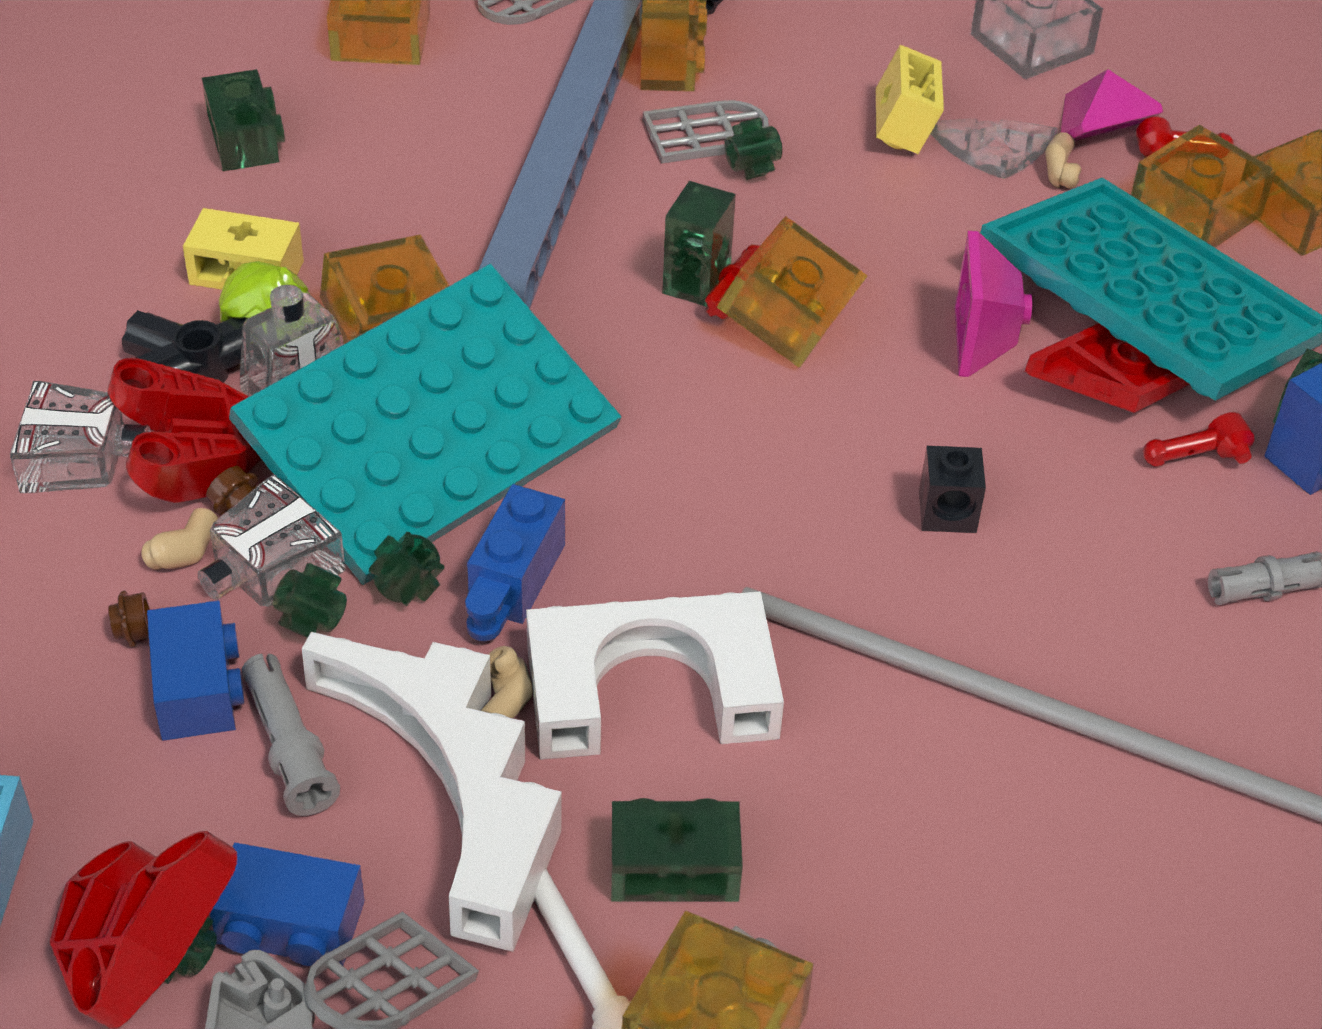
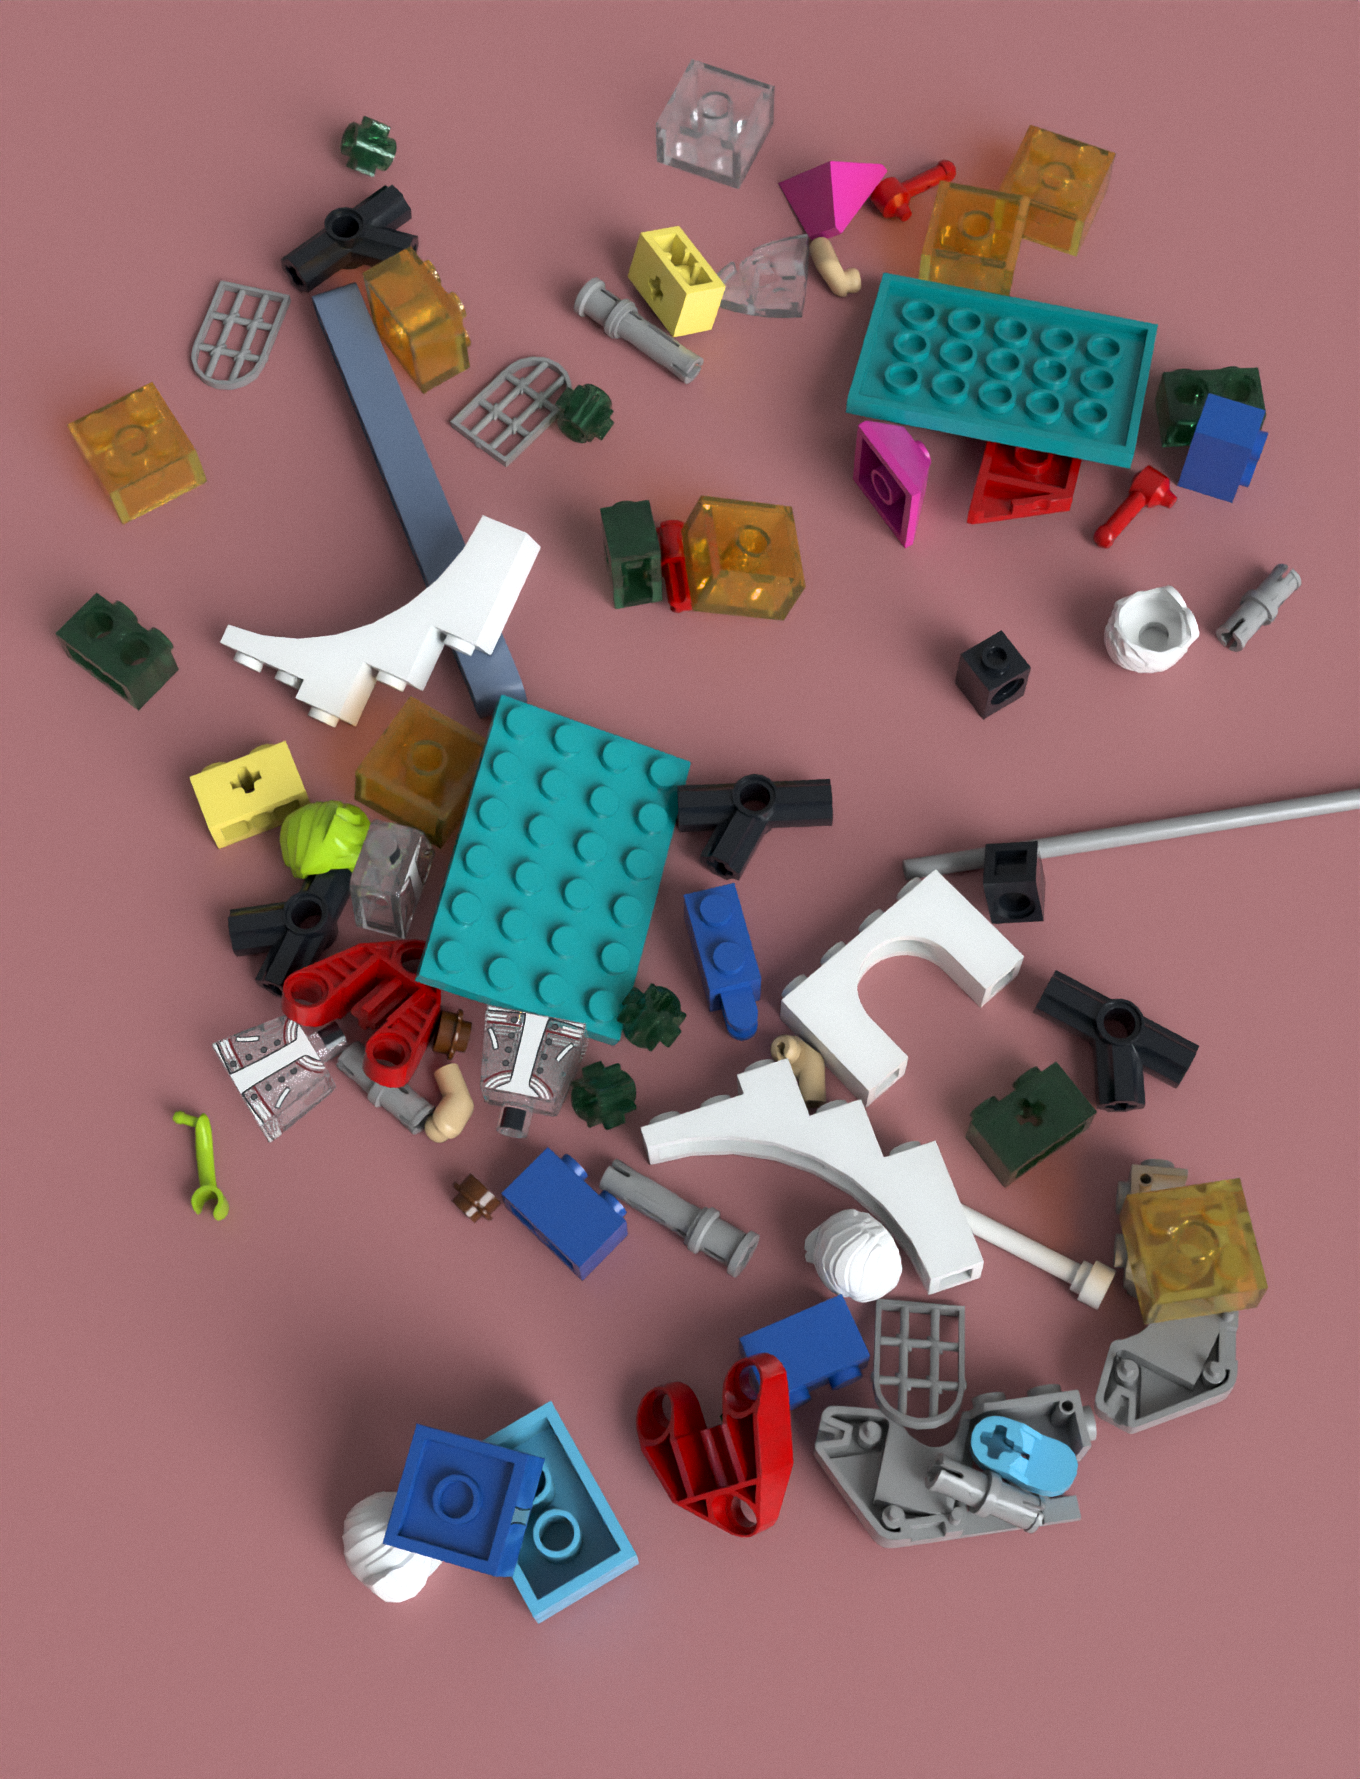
camera: 30 degrees left, 20 degrees up
none -> white arch [220,515,541,728]
none -> light grey pin [336,1041,436,1135]
none -> light grey pin [574,277,704,384]
none -> black piece [677,774,833,881]
none -> white hair [804,1209,903,1303]
none -> black brick [983,841,1046,924]
none -> black piece [1033,970,1199,1112]
none -> white hair [1104,585,1199,673]

